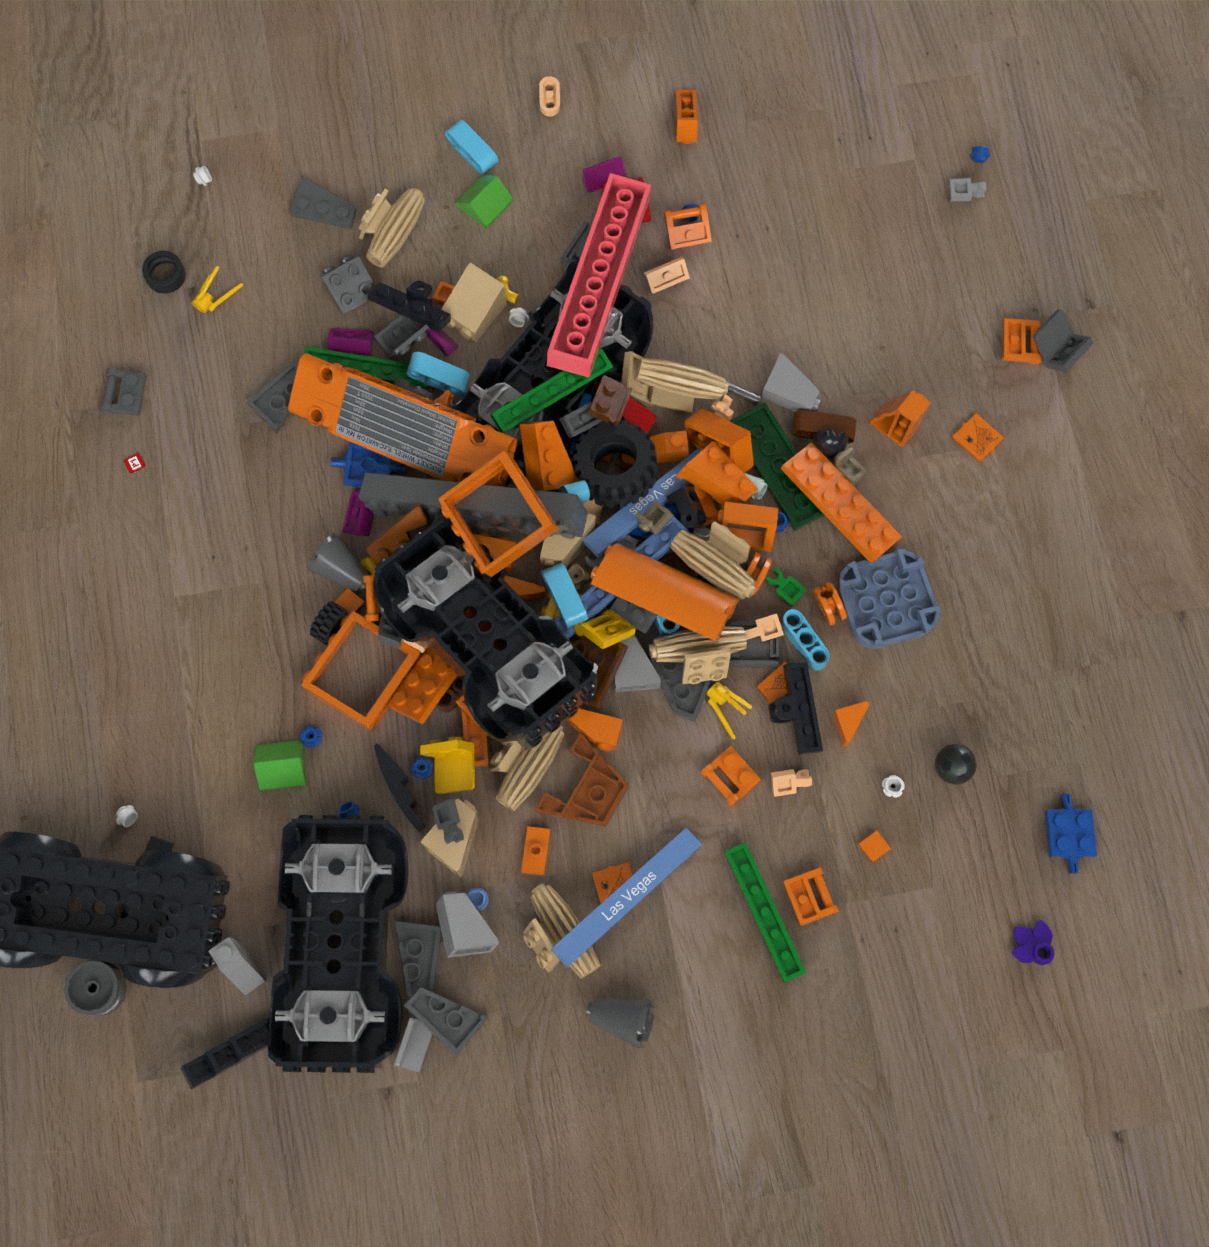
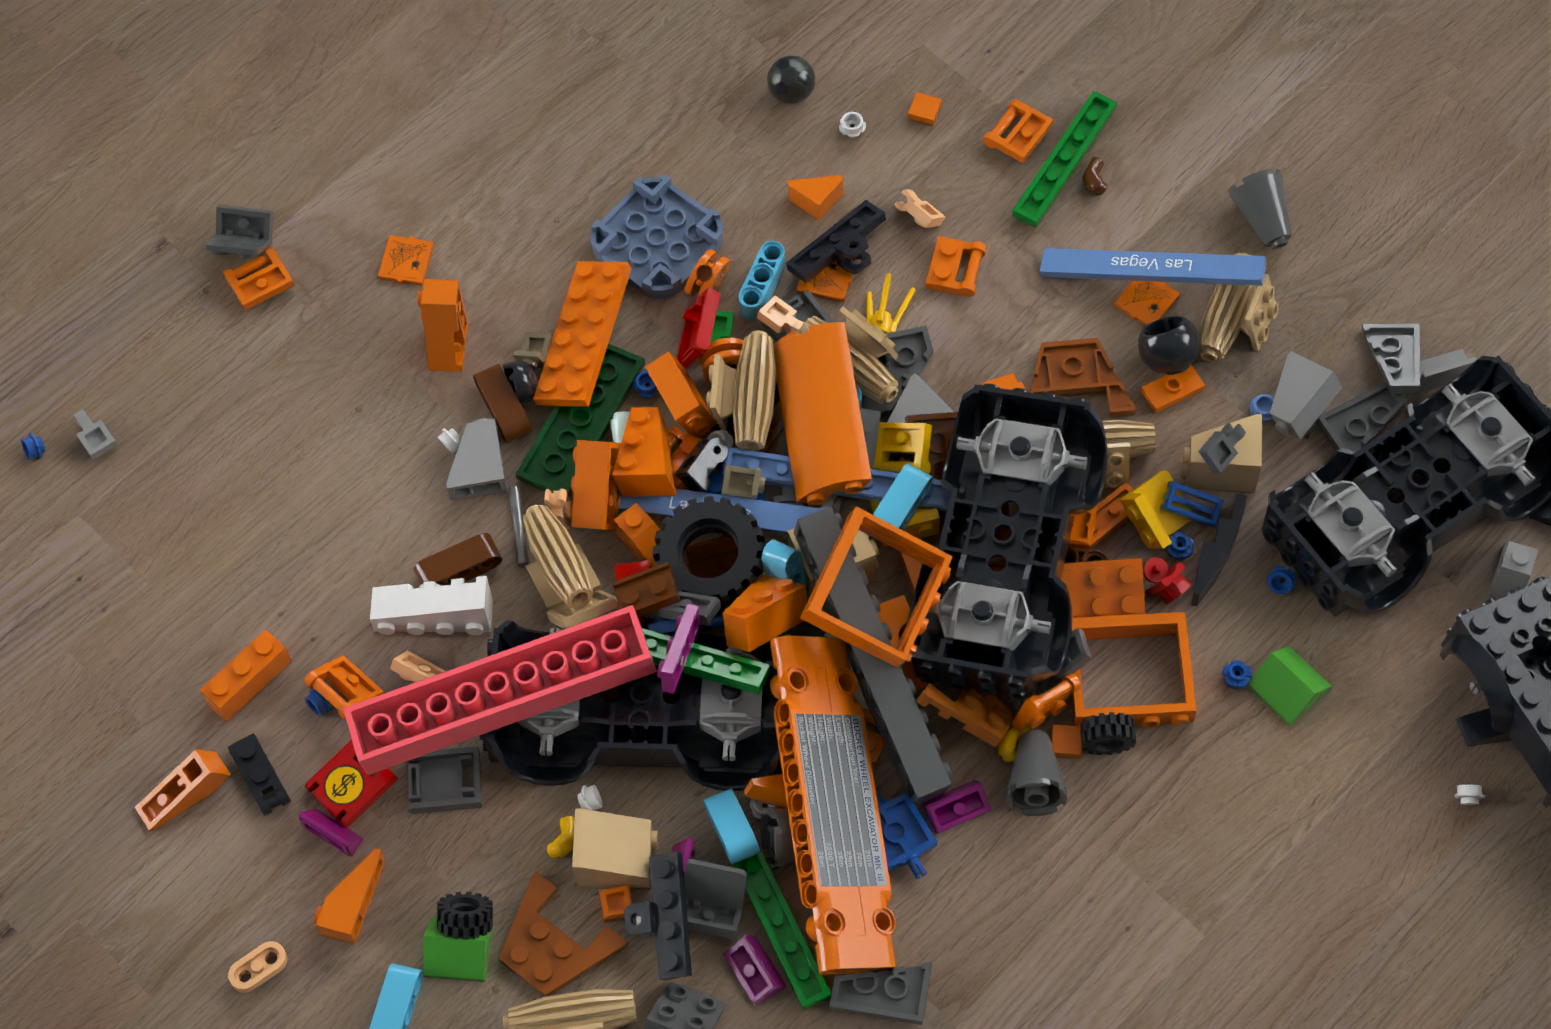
camera: 120 degrees left, 10 degrees down
none -> orange brick [200,629,292,722]
none -> black plate [227,733,291,816]
none -> orange slope [314,848,386,944]
none -> white wedge [370,576,493,635]
none -> reddish brown beam [413,533,502,586]
none -> white plate [437,428,462,454]
none -> black tyre [437,892,493,940]
none -> dark orange wing [498,871,629,997]
none -> magenta plate [657,604,700,693]
none -> red container [676,288,721,370]
none -> reddish brown arm [1082,157,1107,195]
none -> black wheel [1138,315,1200,375]
none -> red hips [1143,557,1191,604]
none -> blue tile [1160,481,1224,528]

